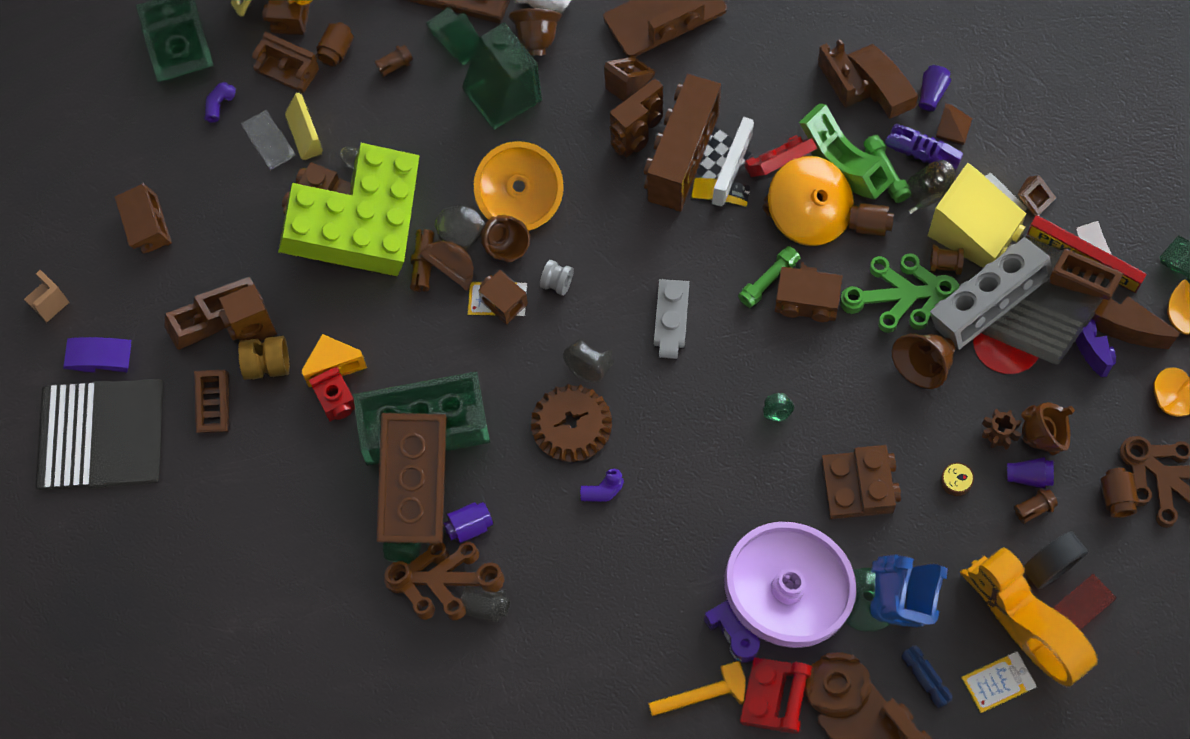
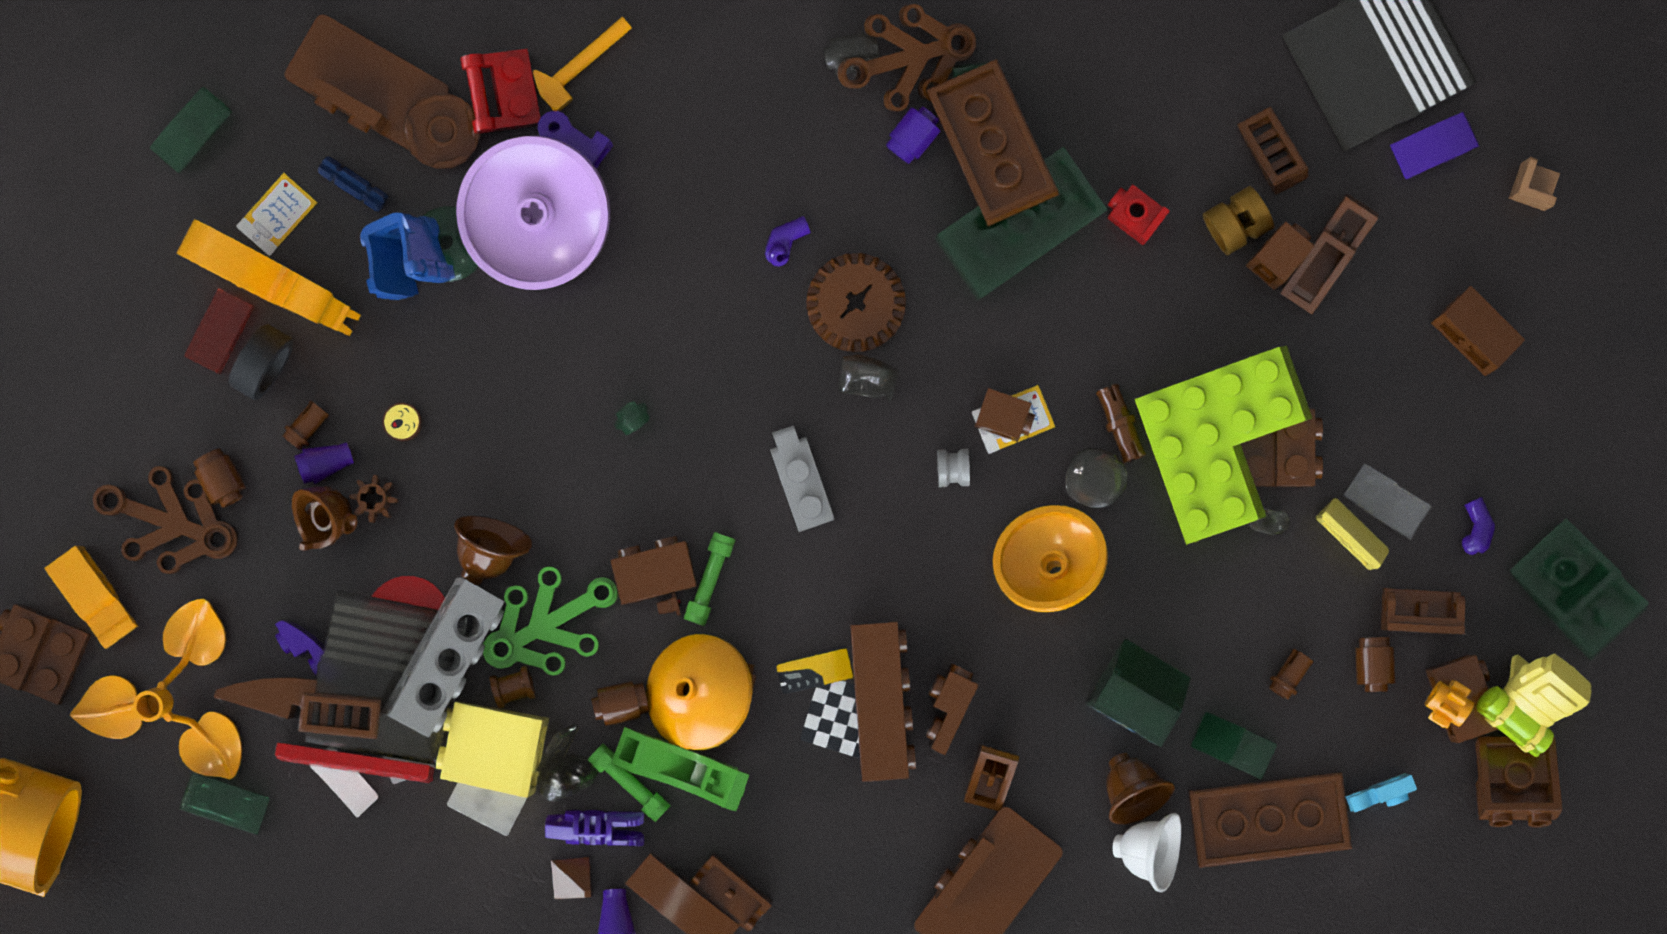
camera: 150 degrees right, 20 degrees up
light orange slope [302,334,367,387] -> none
reddish brown tile [419,241,474,290] -> none
reddish brown hair [481,215,530,262] -> none
white tile [712,117,754,207] -> none
red plate [744,135,817,177] -> none
reddish brown plate [821,445,901,519] -> none
reddish brown slope [1017,175,1056,217] -> none

